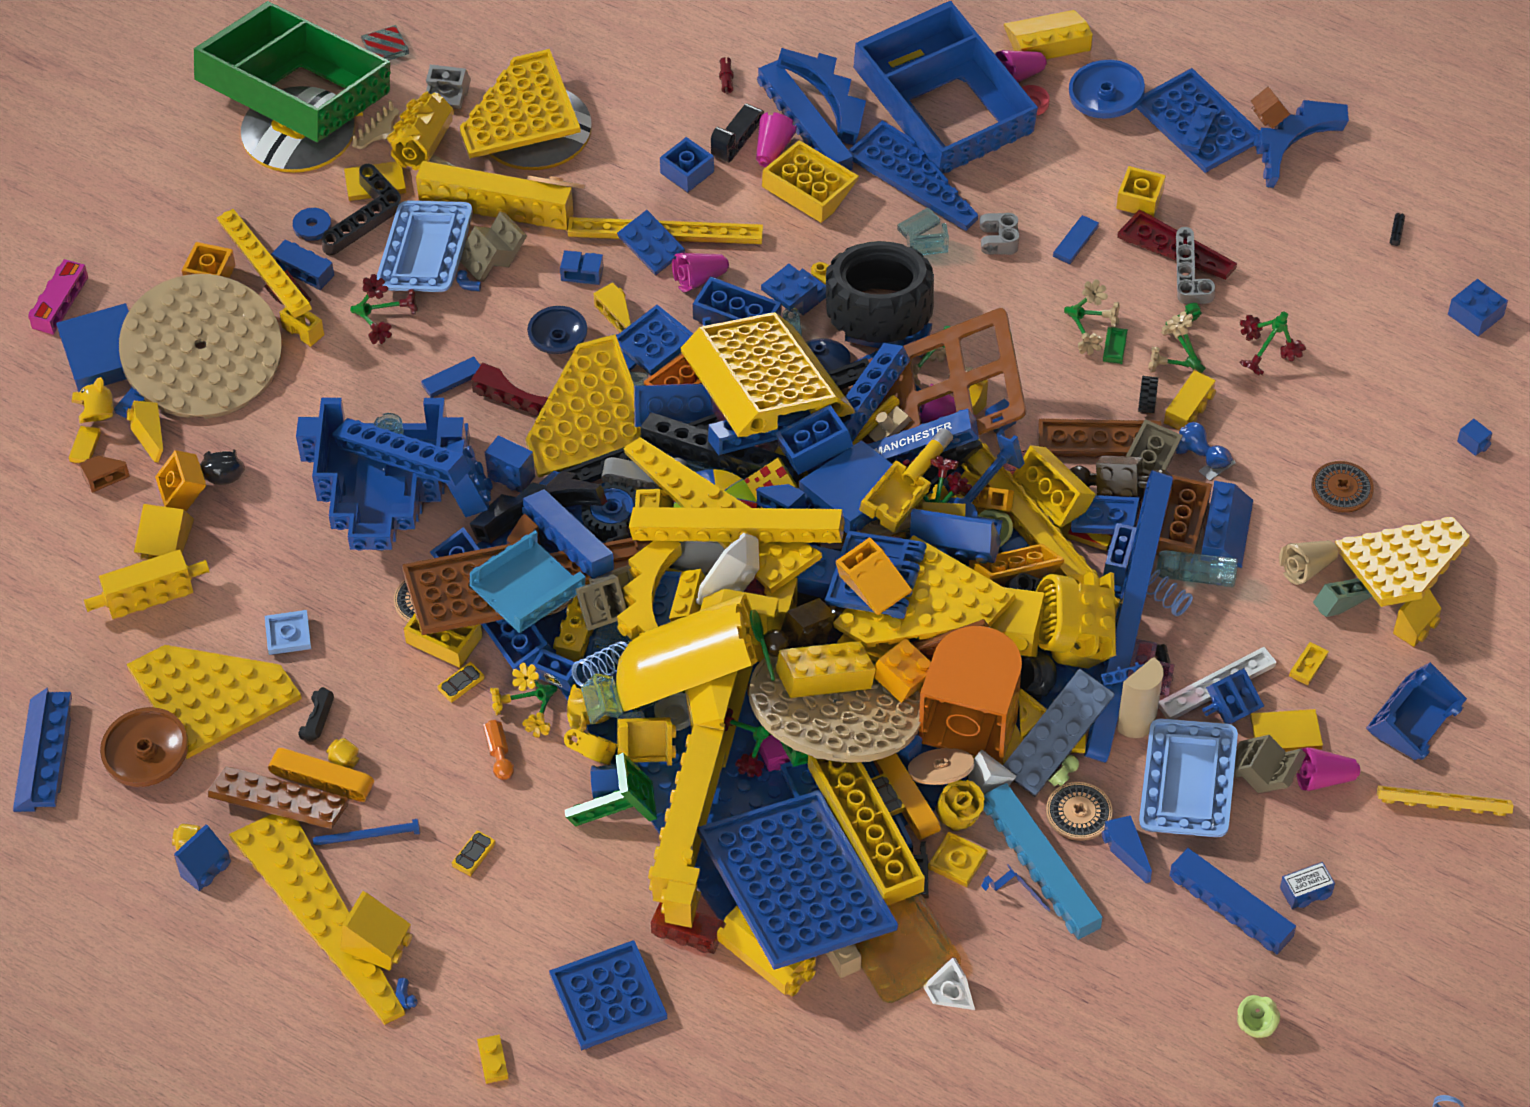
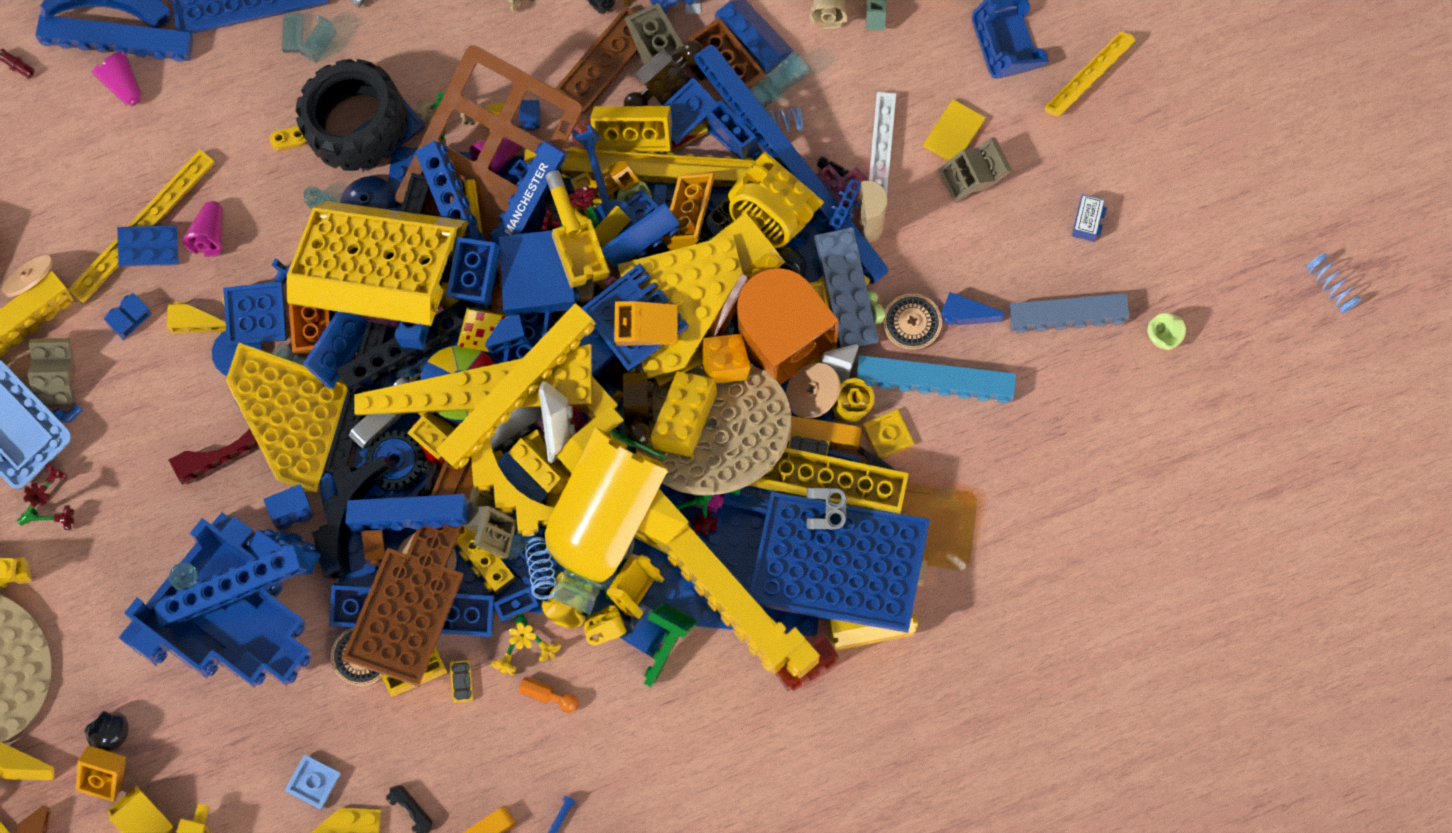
camera: 55 degrees left, 20 degrees up
yellow head [326,738,360,769] -> none
blue tile [421,356,480,398] -> none
tile [451,830,496,877] -> none
dark azure panel [470,530,586,633] -> none
dark blue dish [527,306,587,354] -> none
blue plate [549,940,668,1051] -> none
blue brick [660,137,714,192] -> none
blue brick [692,276,782,324] -> none
black beam [711,103,764,163] -> none
blue bracket [761,264,826,316] -> none
yellow slope [762,140,859,223] -> none
tan tile [868,406,912,442] -> none
white slope [923,958,975,1010] -> none
blue piece [981,864,1050,911] -> none
light blue wedge [1139,719,1238,837] -> none
blue brick [1169,848,1296,955] -> none
blue plate [1202,668,1264,724] -> none
yellow plate [1289,642,1329,686] -> none
dark pink cone [1296,747,1360,791] -> none
none -> light grey piece [807,488,847,529]
none -> sand blue brick [1008,293,1130,334]

